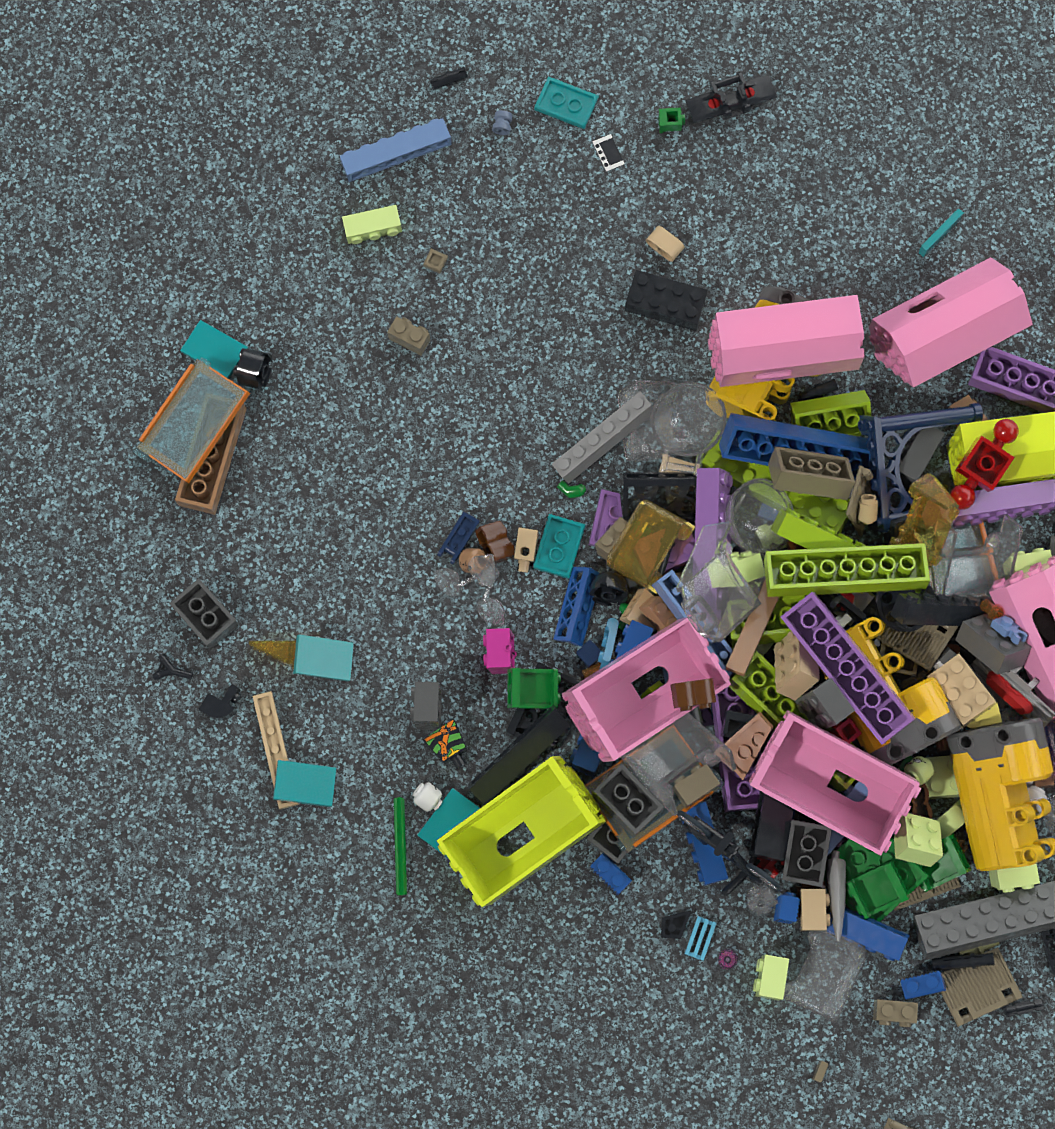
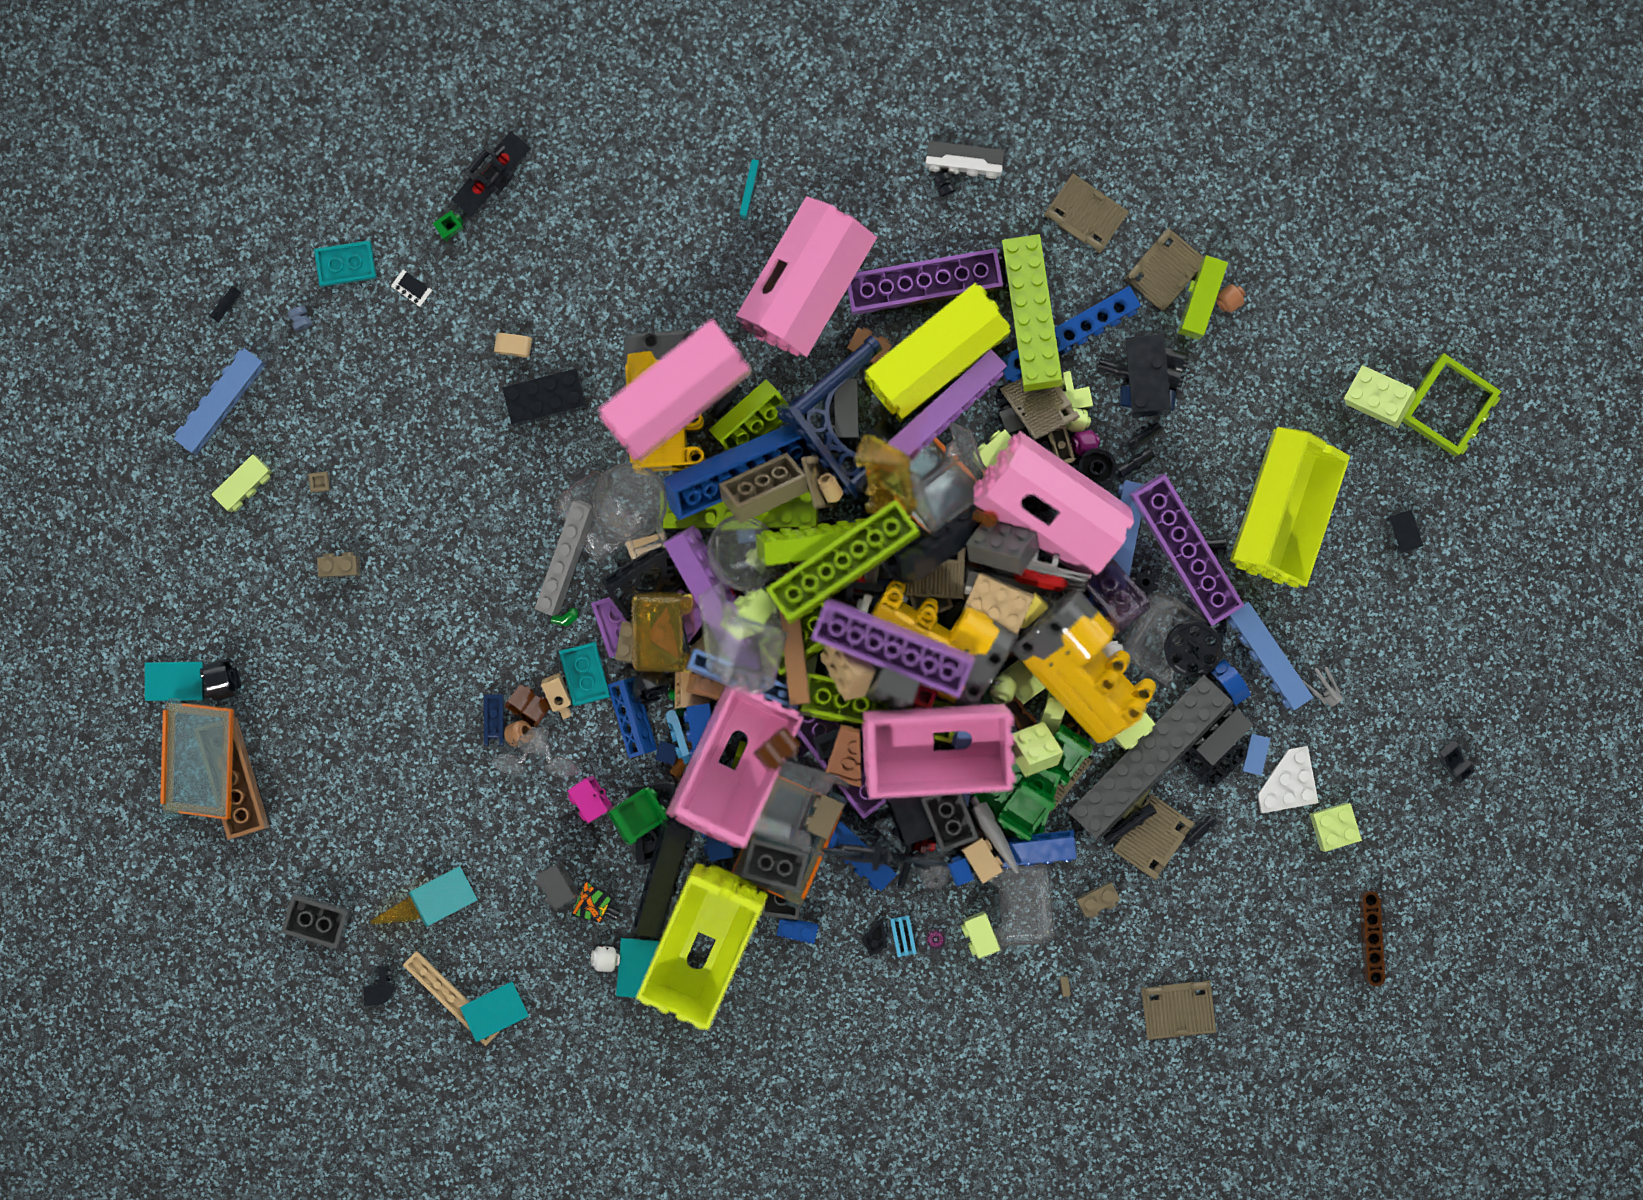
camera: 35 degrees left, 10 degrees up
black piece [152,654,193,680] -> none
green axle [394,797,407,896] -> none
blue brick [900,971,946,1000] -> none
red brick [950,419,1019,509] -> none
medium blue plate [990,615,1028,645] -> none

